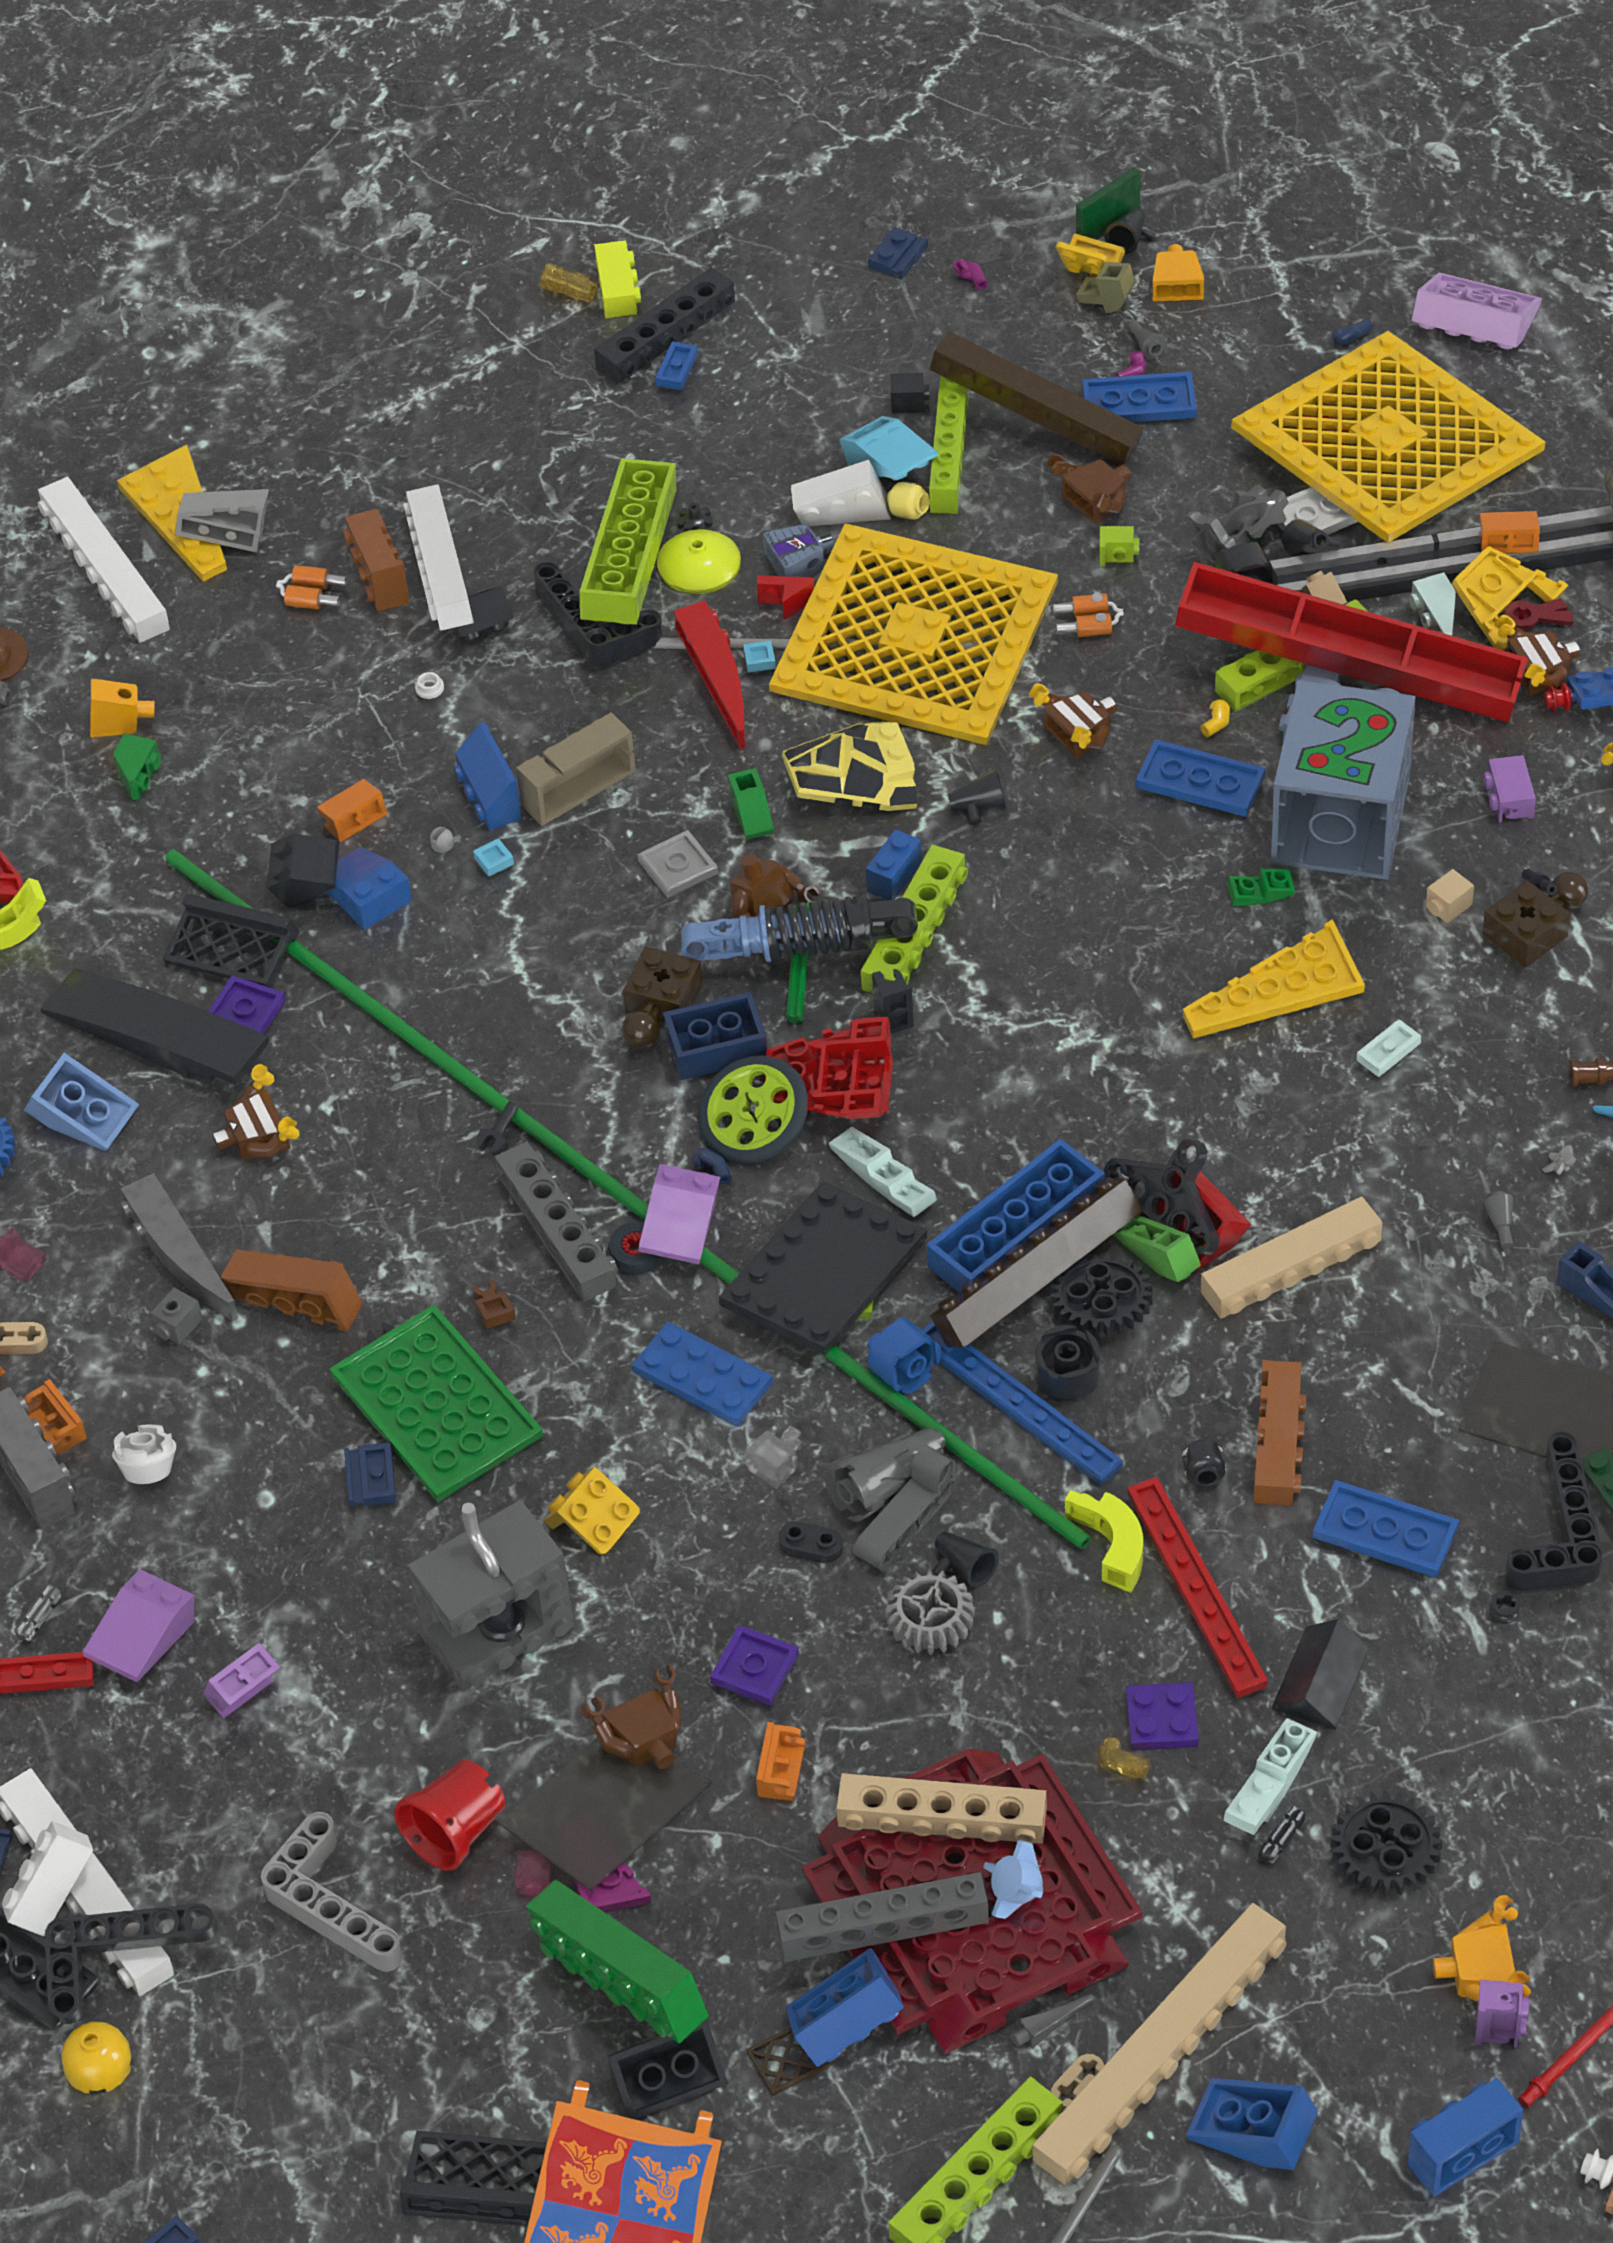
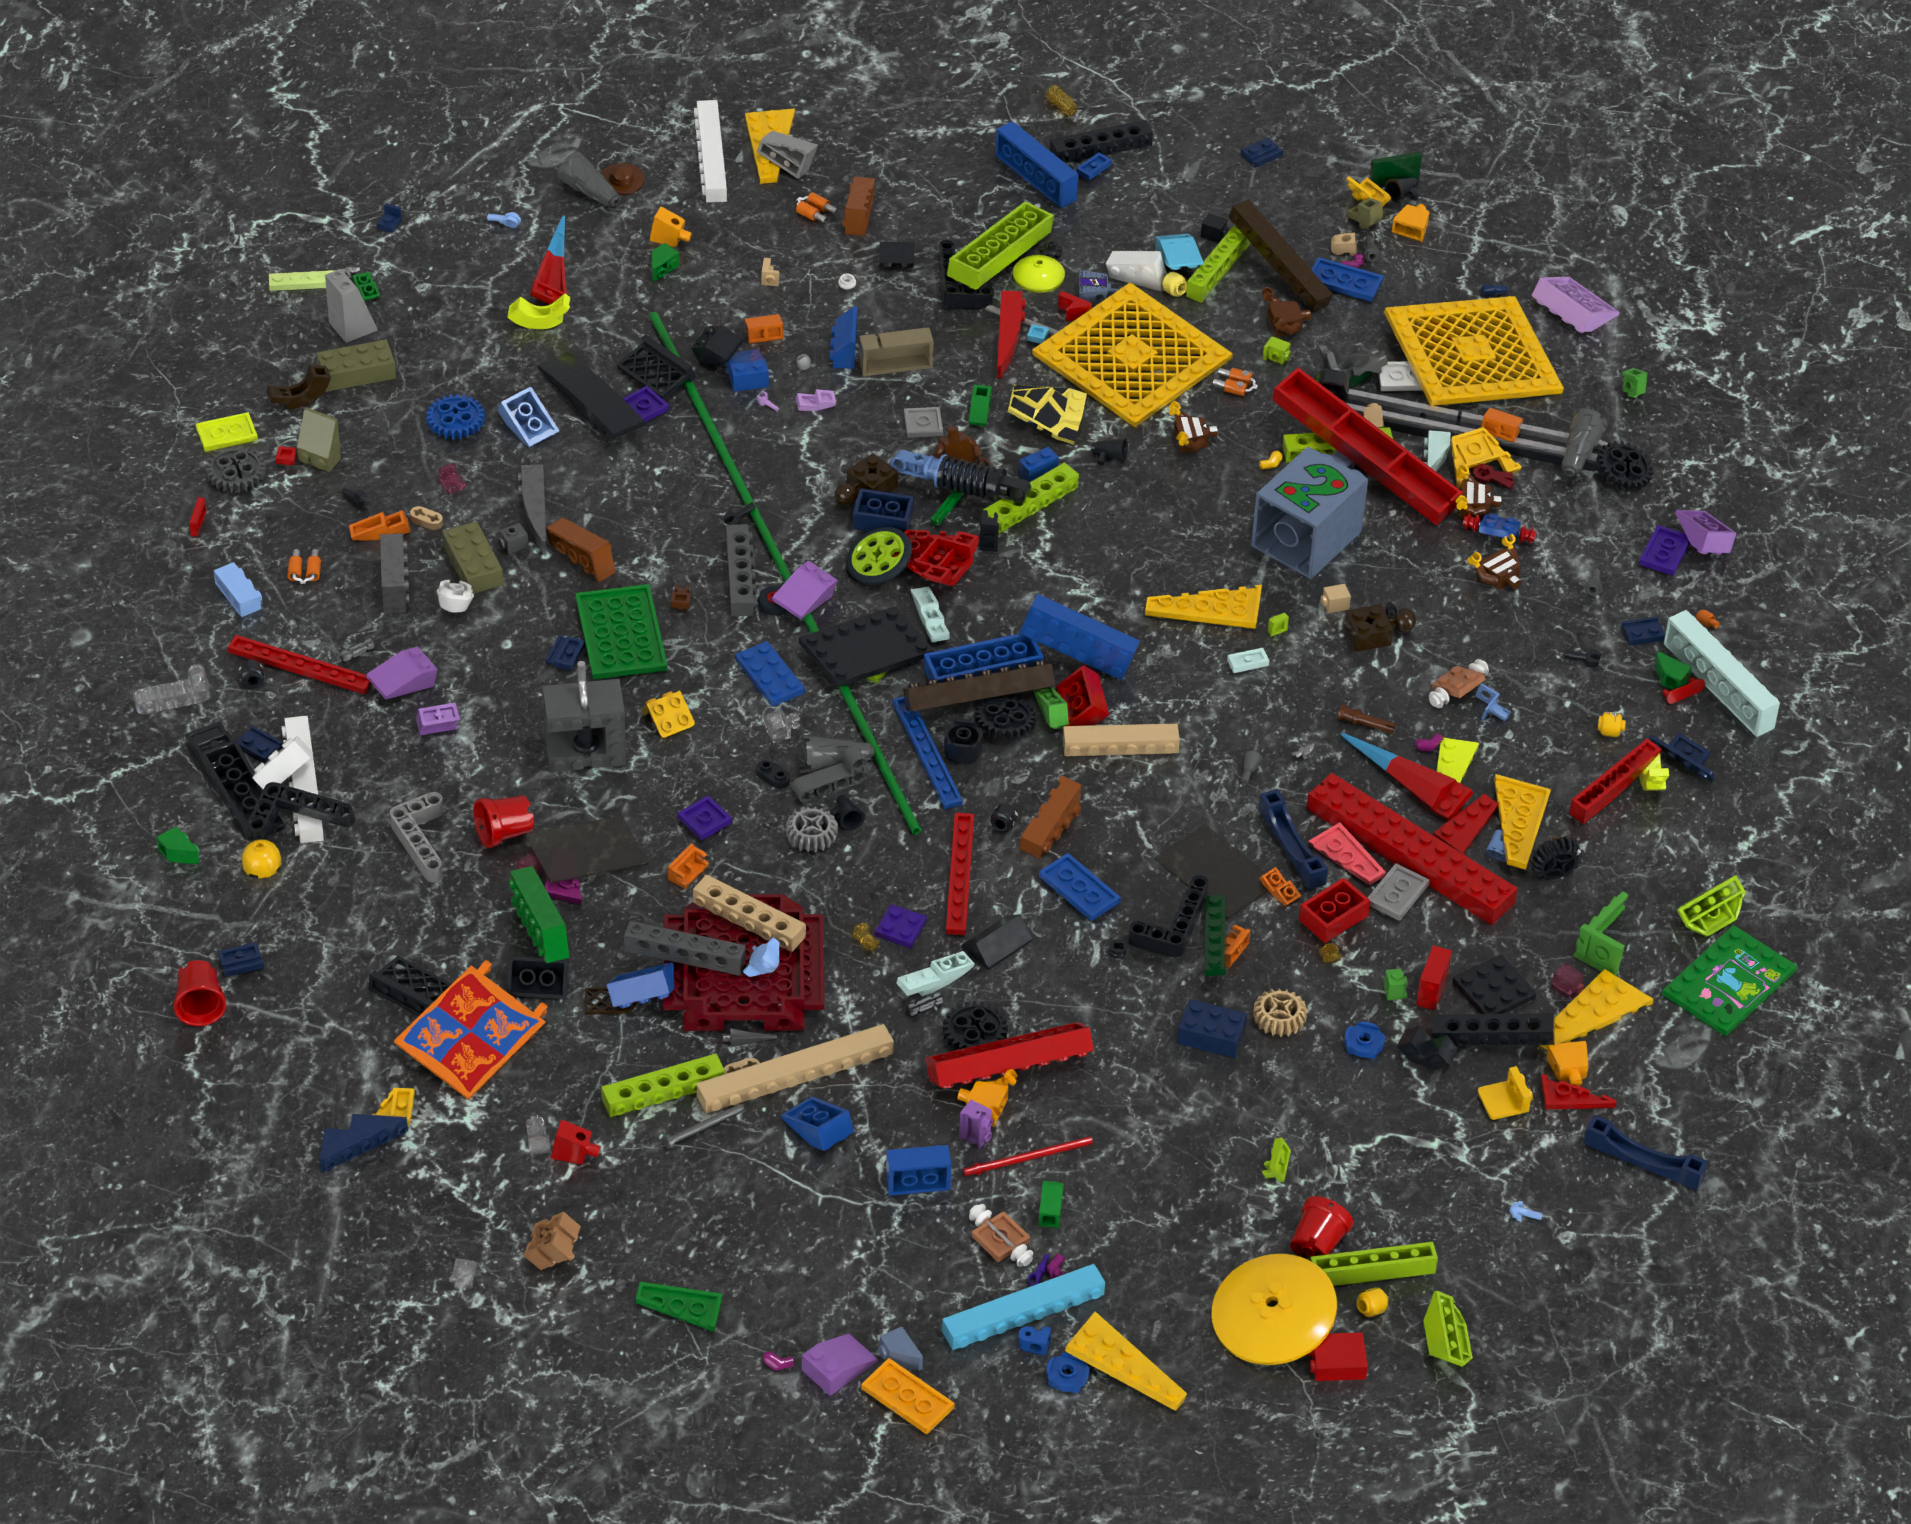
camera: 20 degrees right, 5 degrees down
orange hinge [24,1379,87,1456] -> none
torso [212,1064,300,1160] -> none
white brick [403,484,474,631] -> none
medium azure plate [473,838,514,876] -> none
reddish brown torso [580,1665,681,1769] -> none
neon yellow brick [594,240,641,319] -> none
dark blue arm [692,1148,732,1185] -> none
blue brick [867,1317,941,1394] -> none
magenta arm [953,259,988,290] -> none
neon yellow arch [1065,1490,1143,1593] -> none
black beam [1104,1139,1219,1255] -> none
blue plate [1136,739,1266,817] -> none
green slope [1227,869,1295,906] -> none
black piece [1282,519,1341,557] -> none
medium lavender hinge [1483,755,1536,822] -> none
none -> olive brick [442,521,503,594]
none -> lavender hand [757,391,779,412]
none -> tan bracket [761,258,779,286]
none -> lavender slope [796,389,836,411]
none -> red brick [925,1022,1094,1089]
none -> blue brick [995,121,1078,208]
none -> blue brick [1020,594,1140,680]
none -> lime plate [1268,613,1289,636]
none -> tan leg [1331,233,1357,256]

